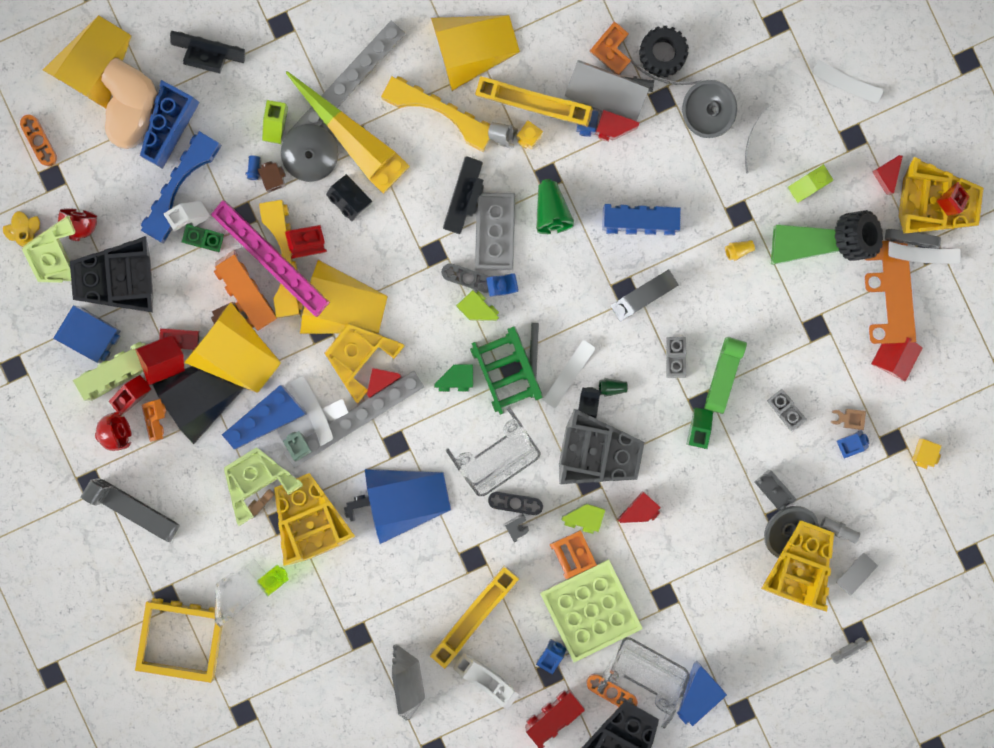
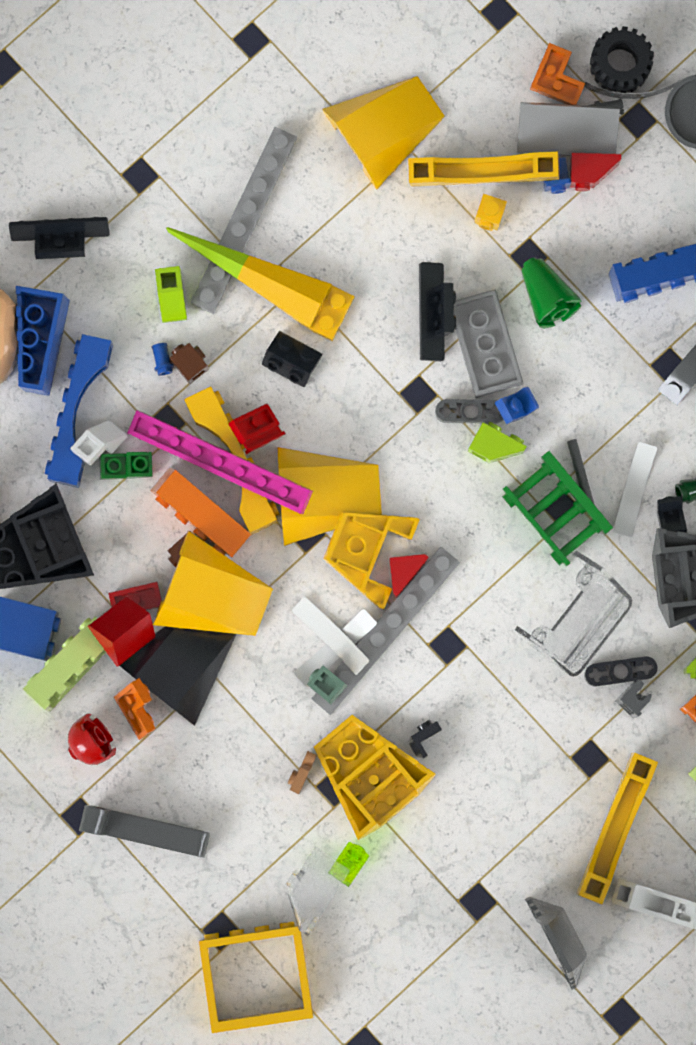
camera: 20 degrees left, 5 degrees down
red slope [108,375,152,416] -> none
blue wedge [222,385,307,449] -> none
yellowish green wing [224,447,303,526] -> none
dark grey dish [281,124,338,182] -> none
blue wedge [365,469,451,544] -> none
yellow arch [381,76,490,152] -> none
green slope [434,364,473,392] -> none
light grey piece [488,122,518,148] -> none

